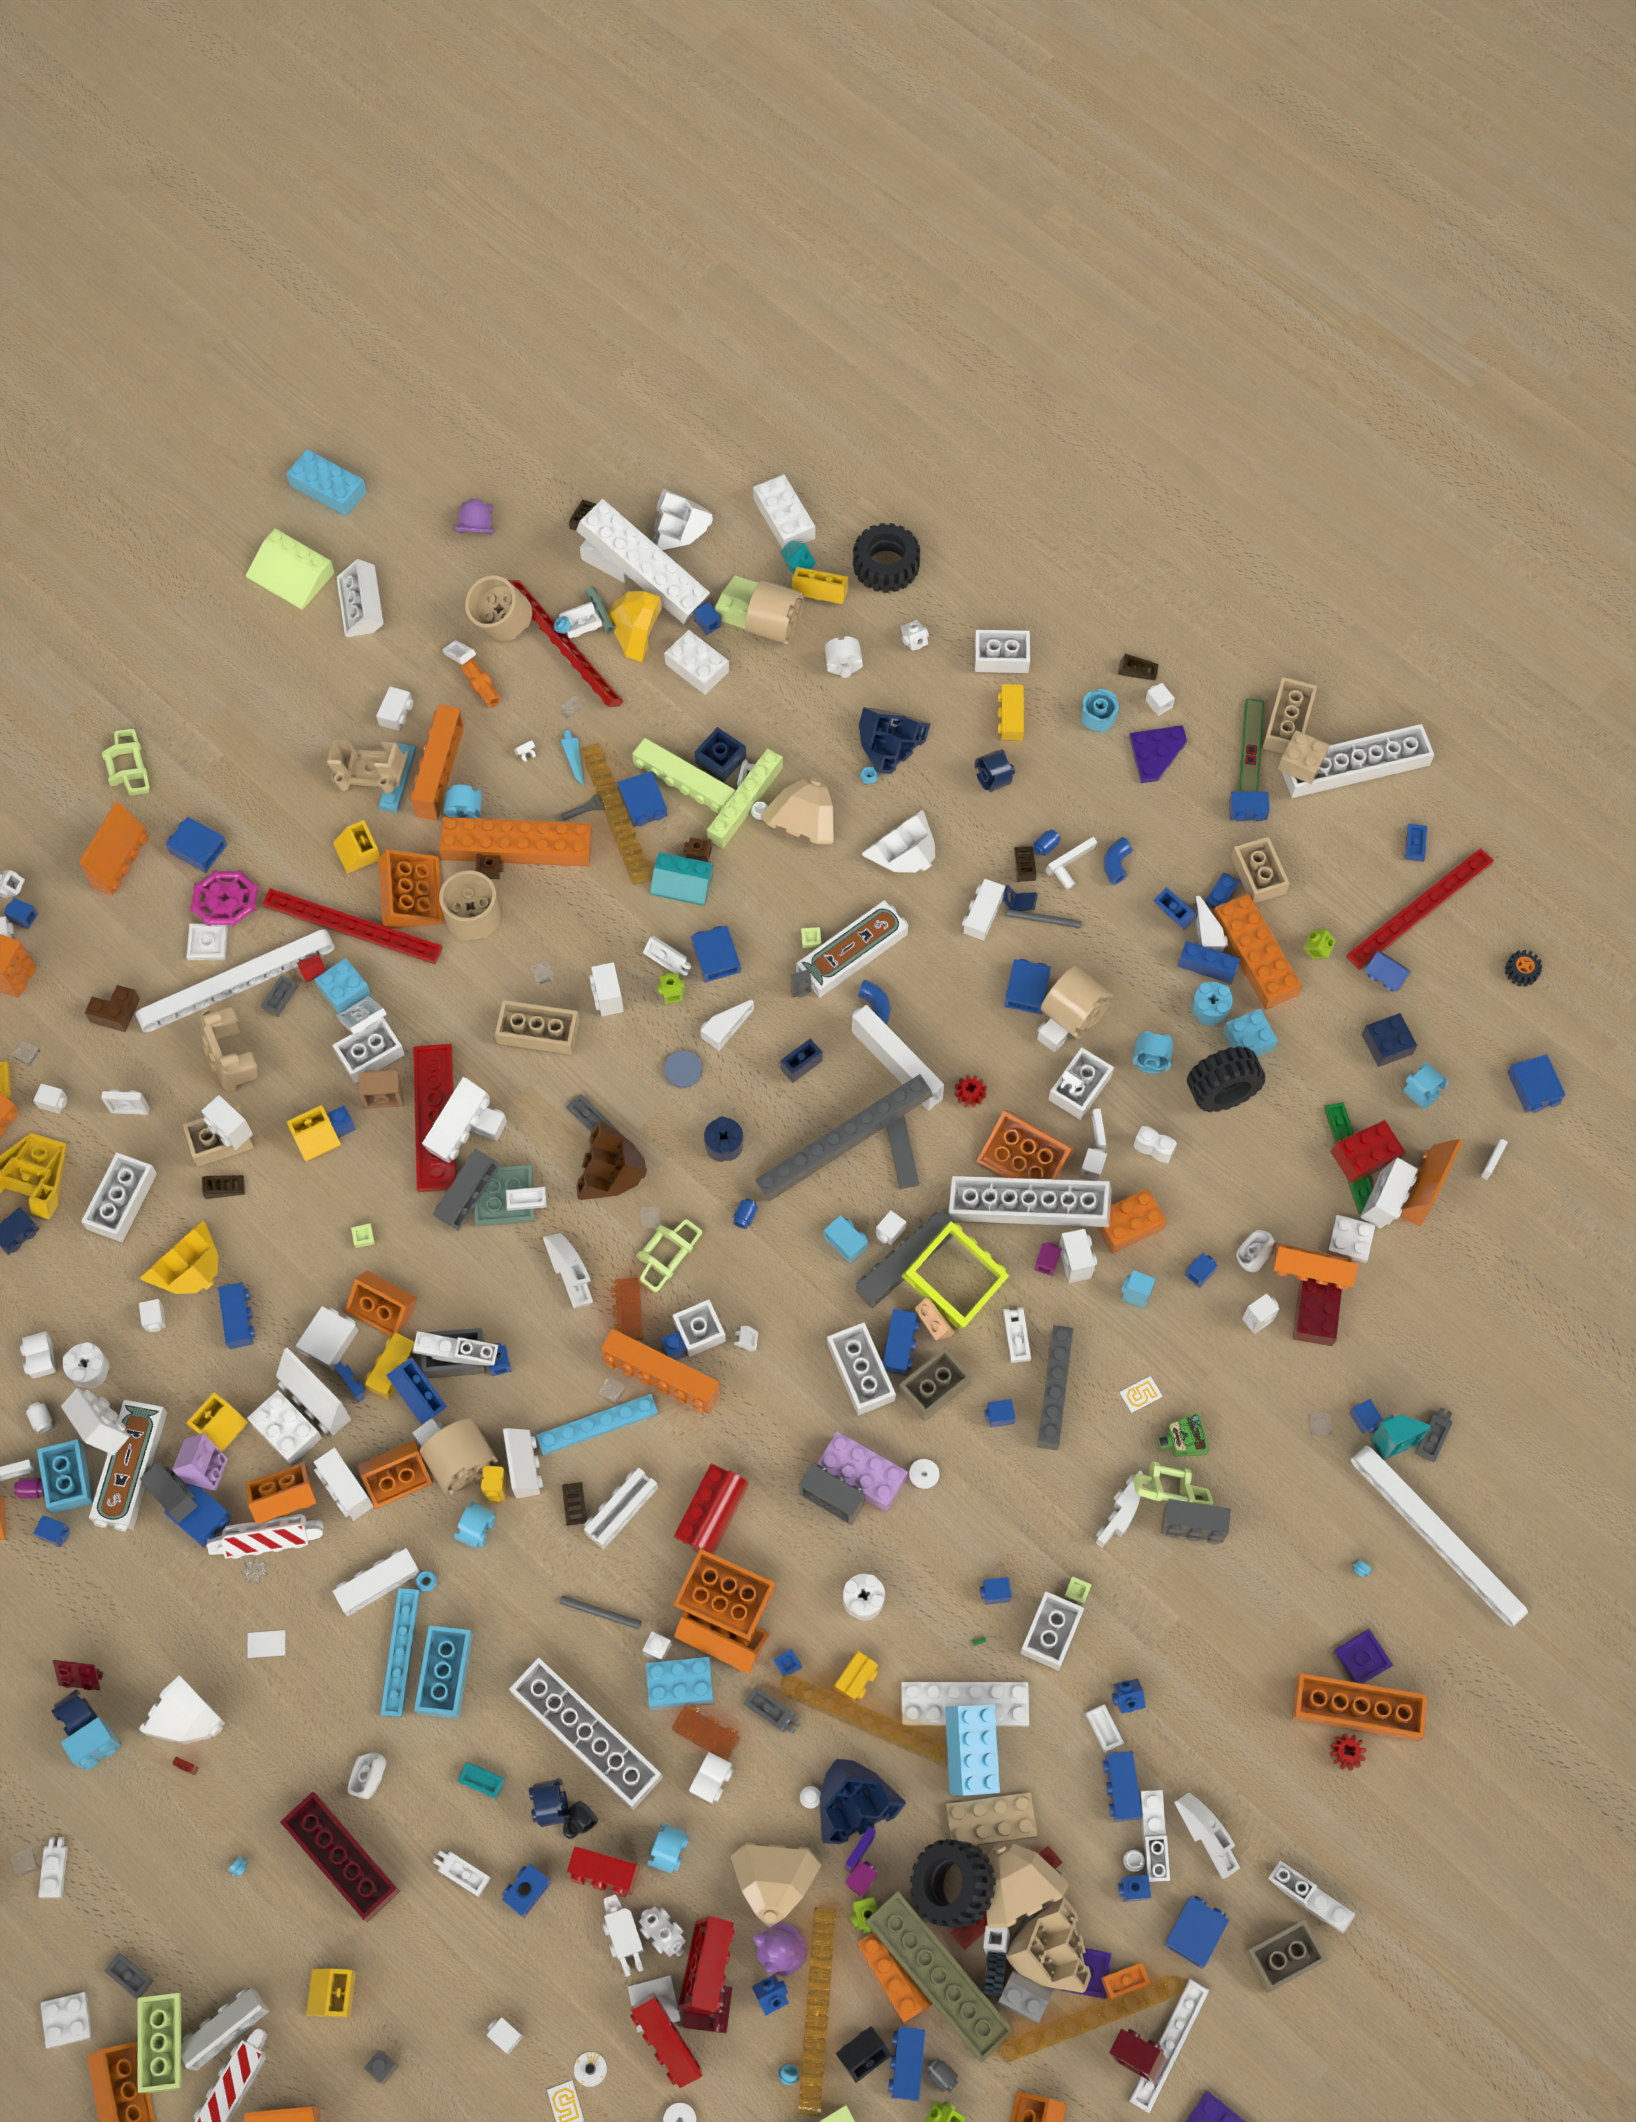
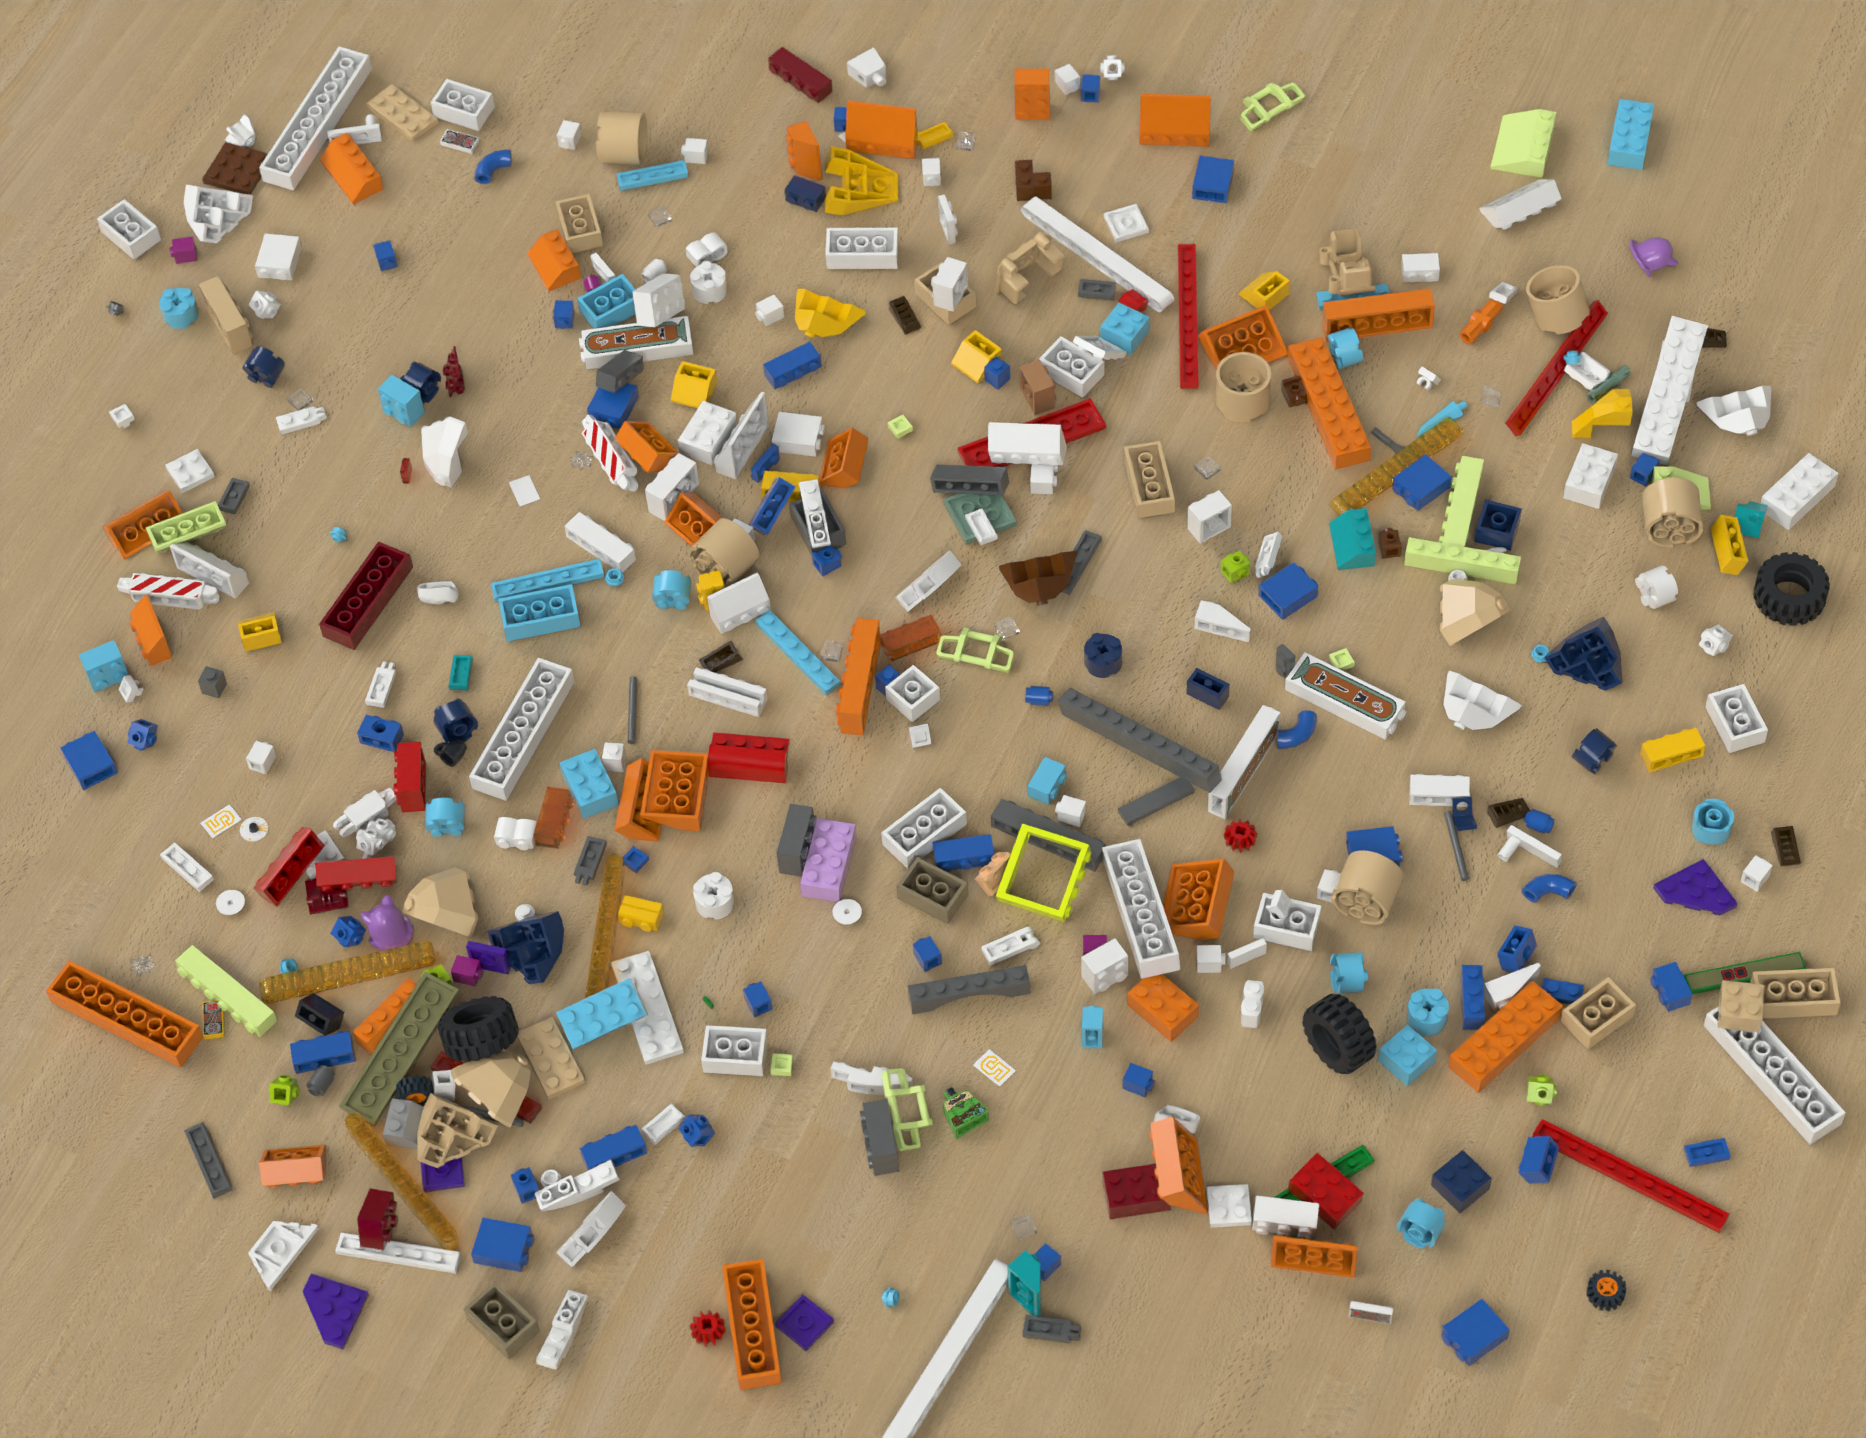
camera: 75 degrees right, 10 degrees down
lavender slope [172,1433,228,1490] -> none
dark pink plate [190,870,259,927] -> none
sand blue tile [664,1050,702,1088] -> none
orange plate [1101,1962,1151,2000] -> none
white brick [1242,1294,1279,1334] -> none

